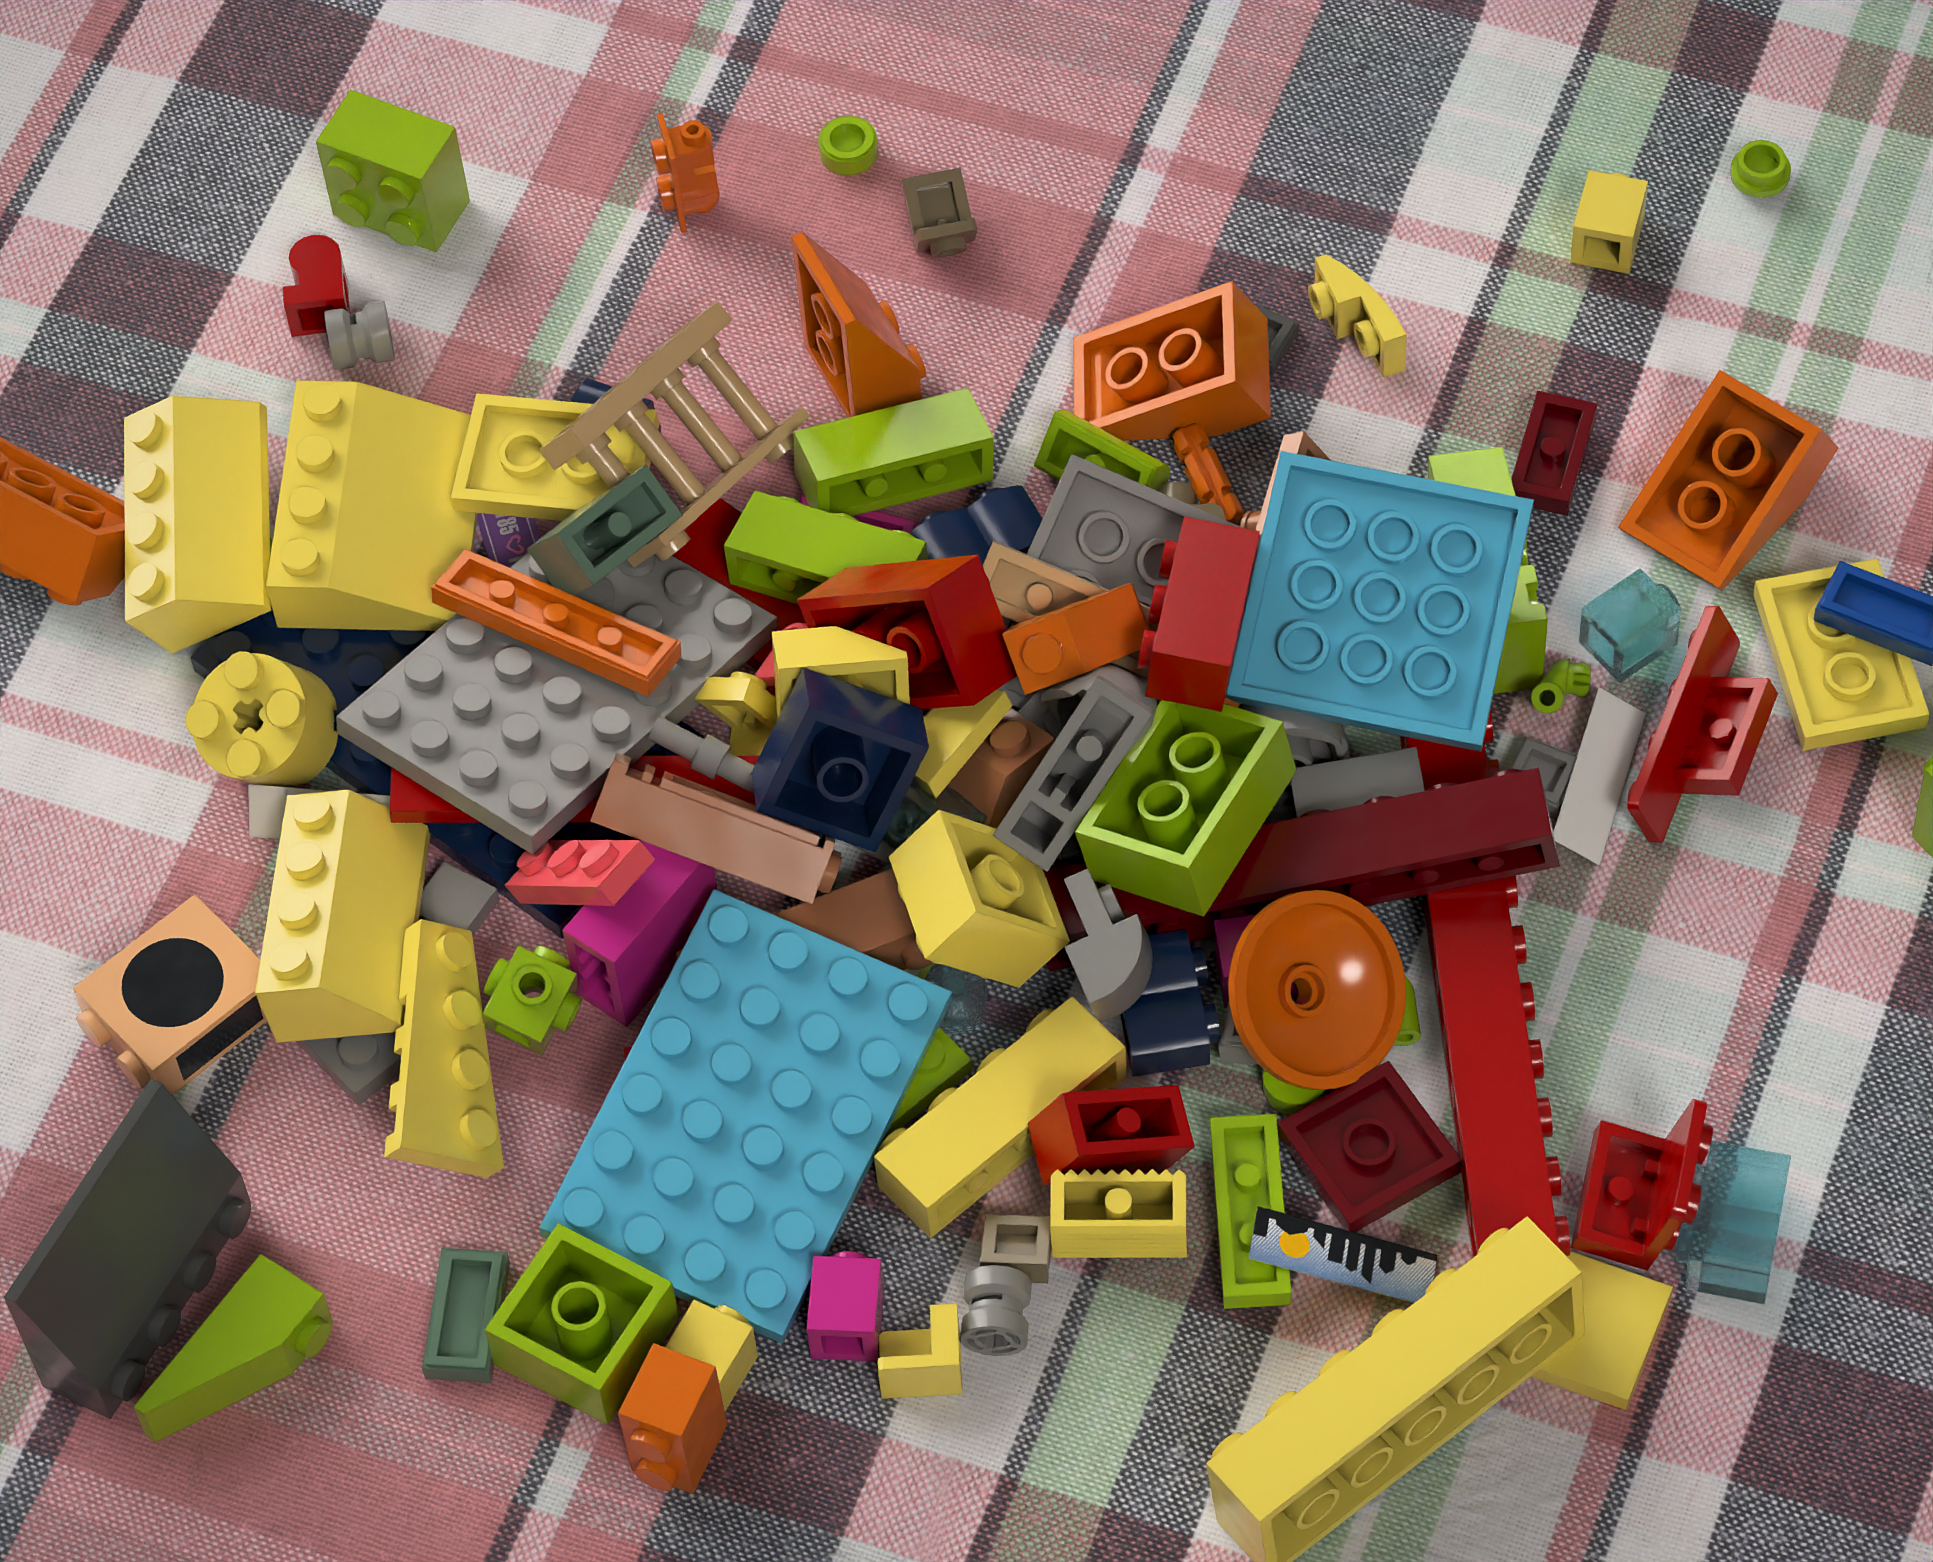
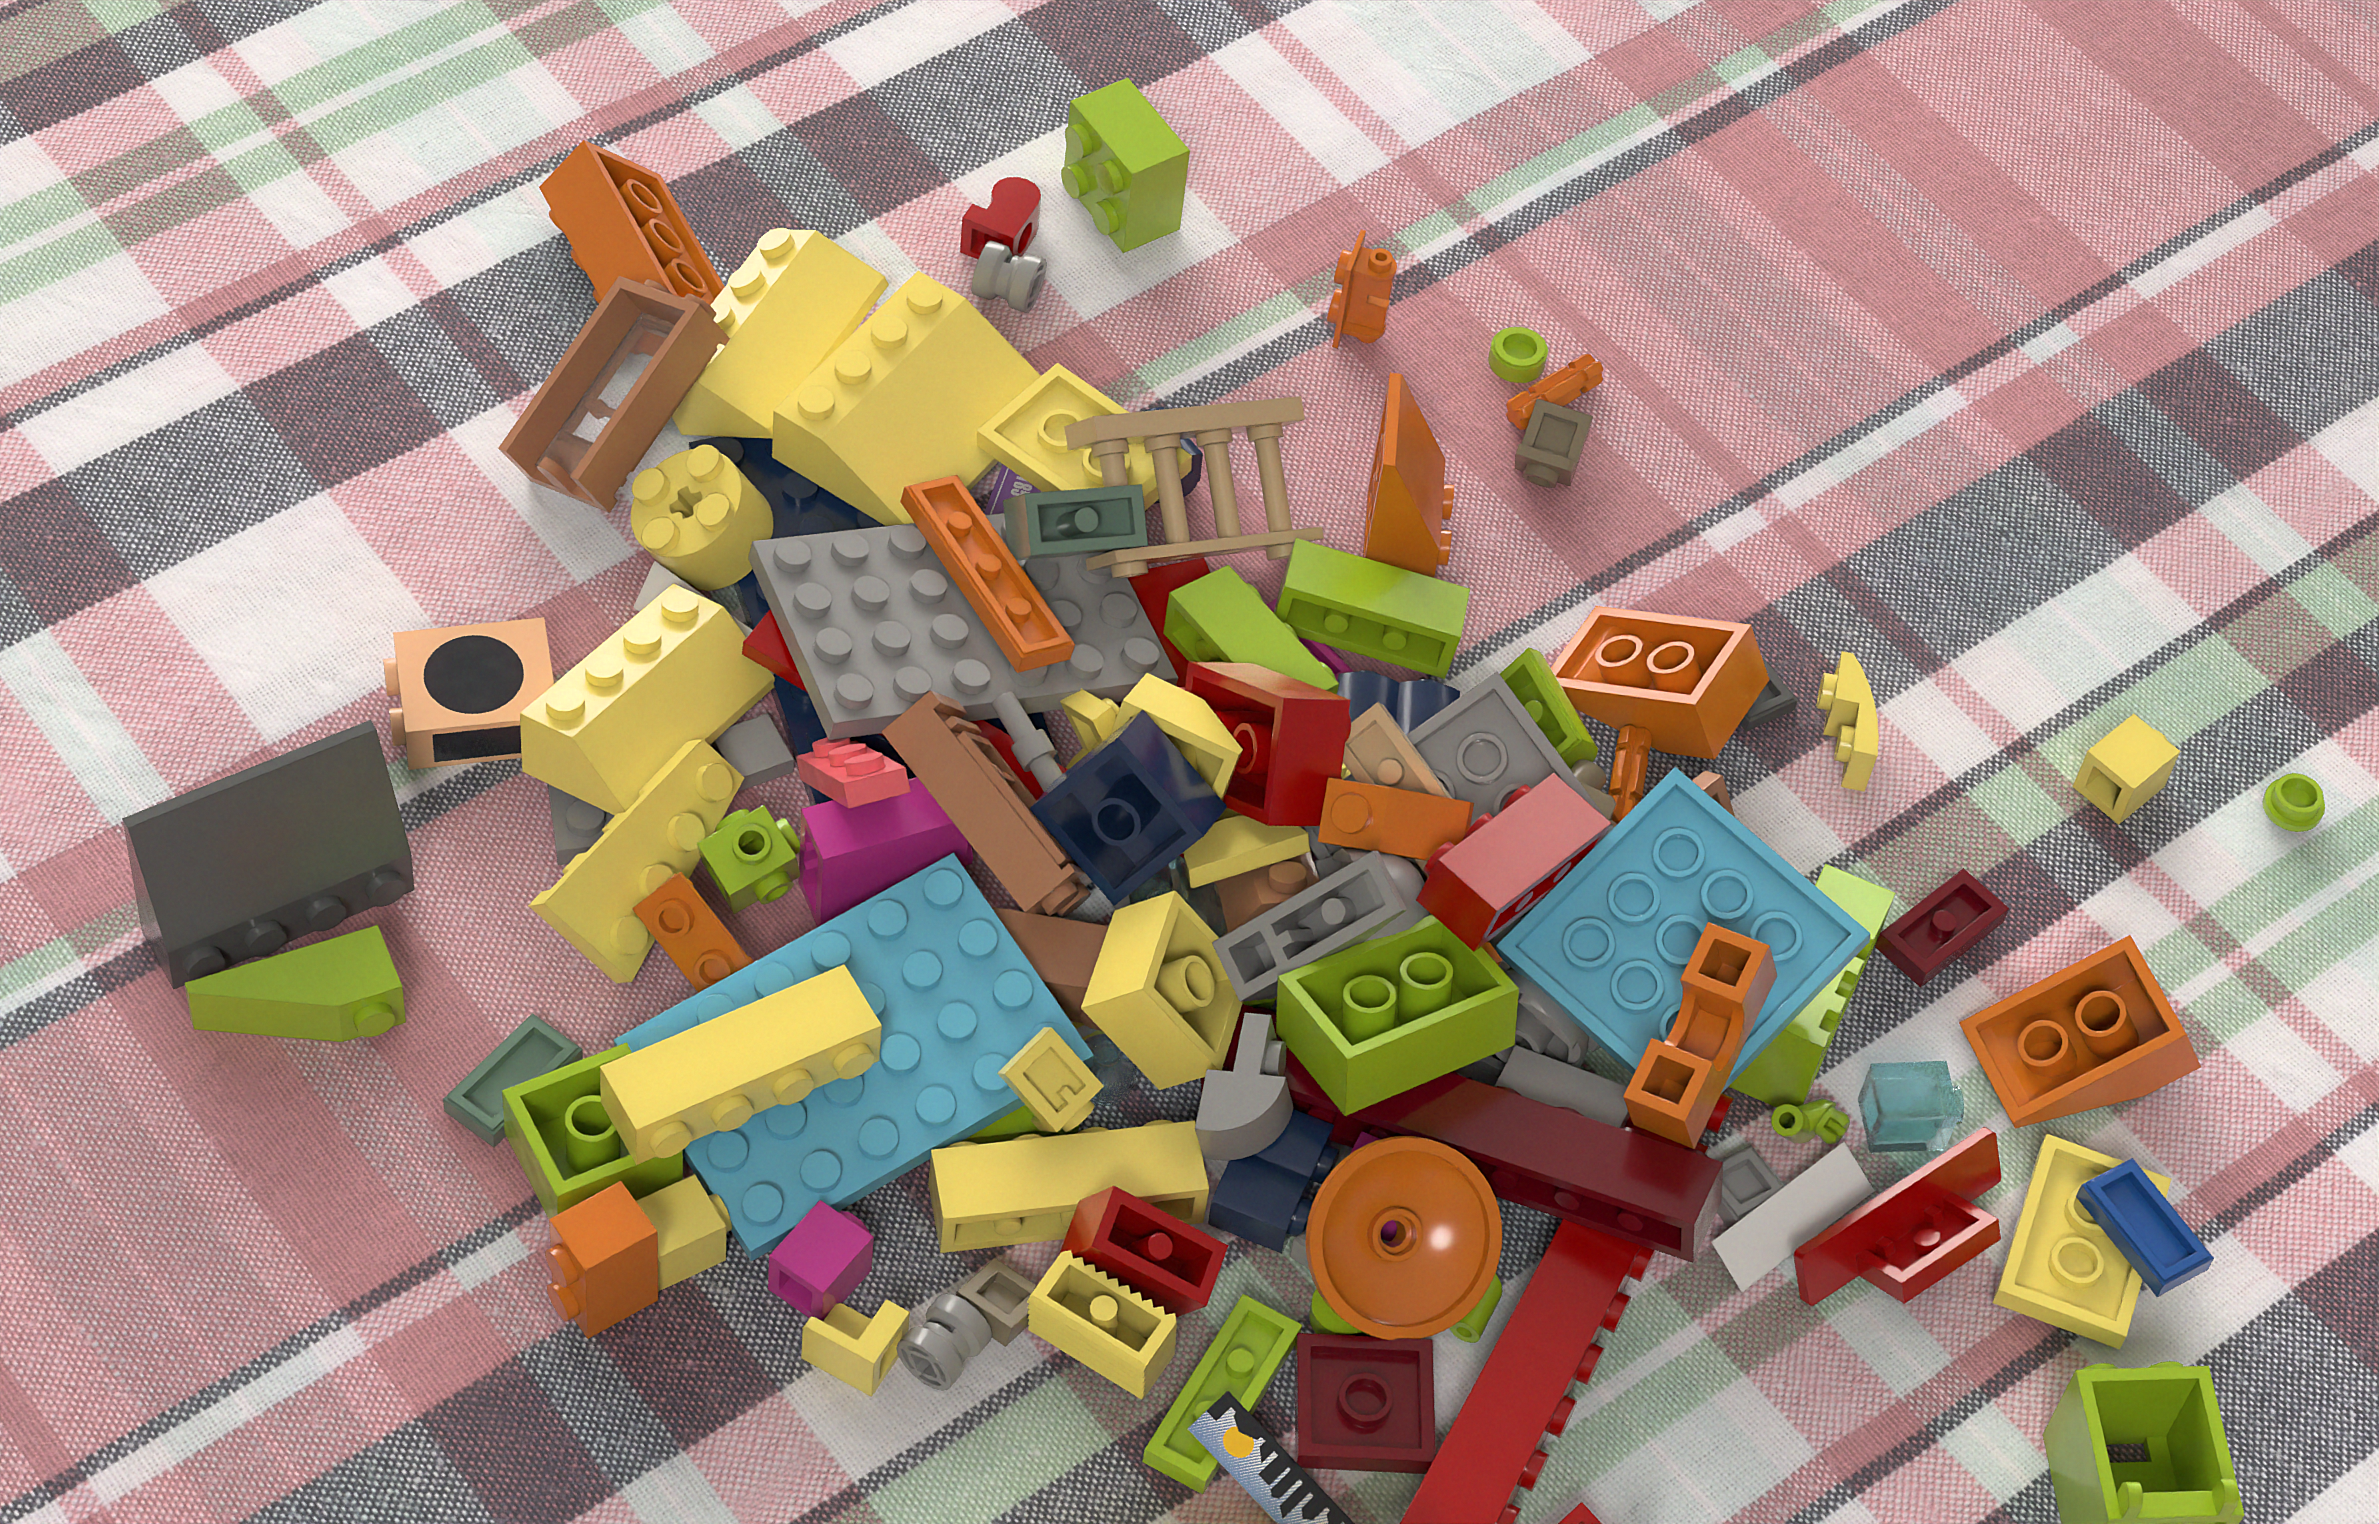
camera: 20 degrees right, 5 degrees down
none -> nougat door [498,276,730,513]
none -> light yellow brick [600,964,882,1165]
none -> orange hinge [632,872,754,993]
none -> light yellow bracket [997,1027,1104,1132]
none -> orange axle [1506,354,1604,430]
none -> orange arch [1623,922,1777,1149]

